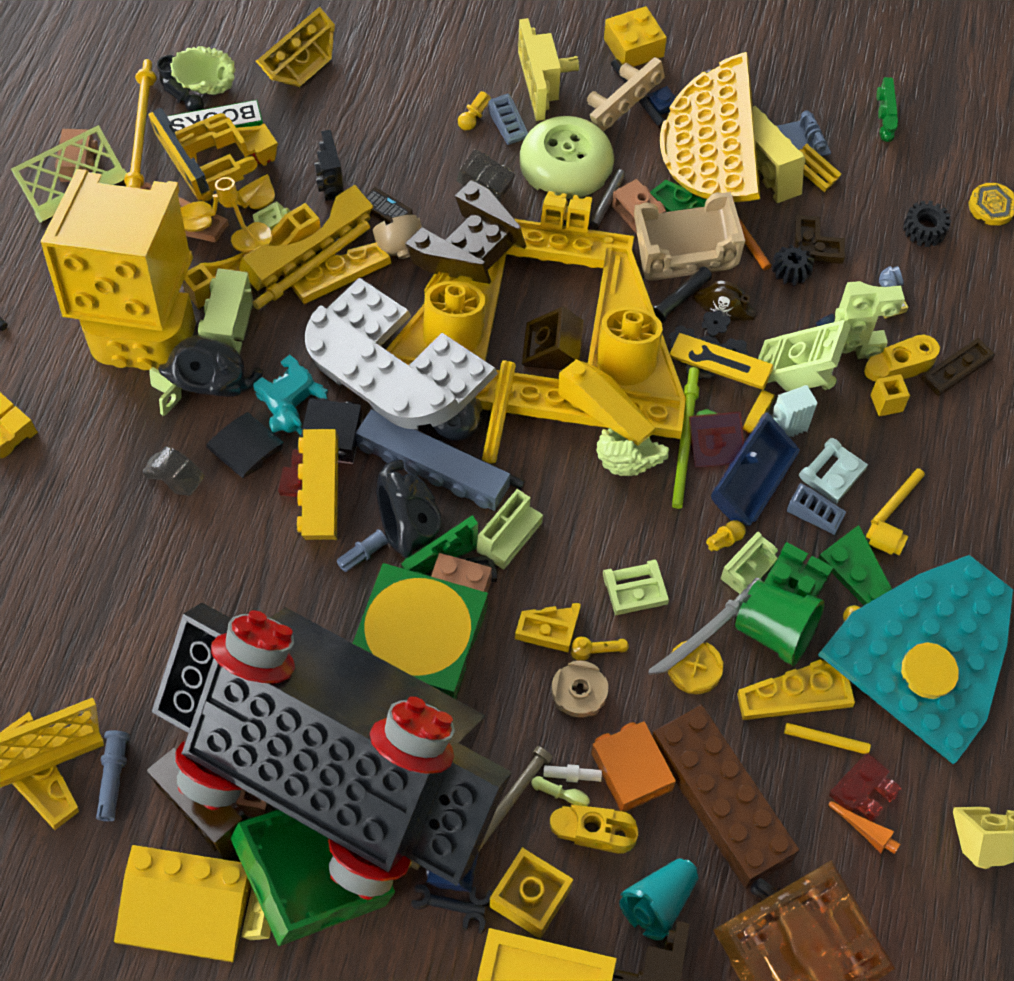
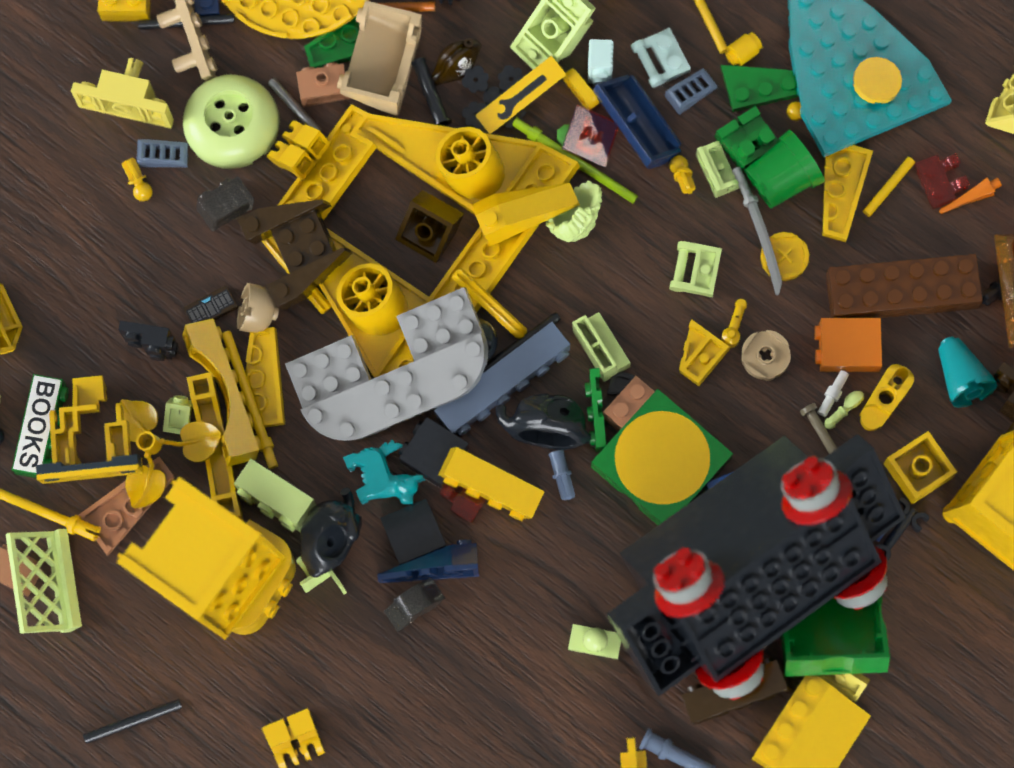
camera: 60 degrees left, 15 degrees up
none -> dark blue wedge [377,540,479,583]

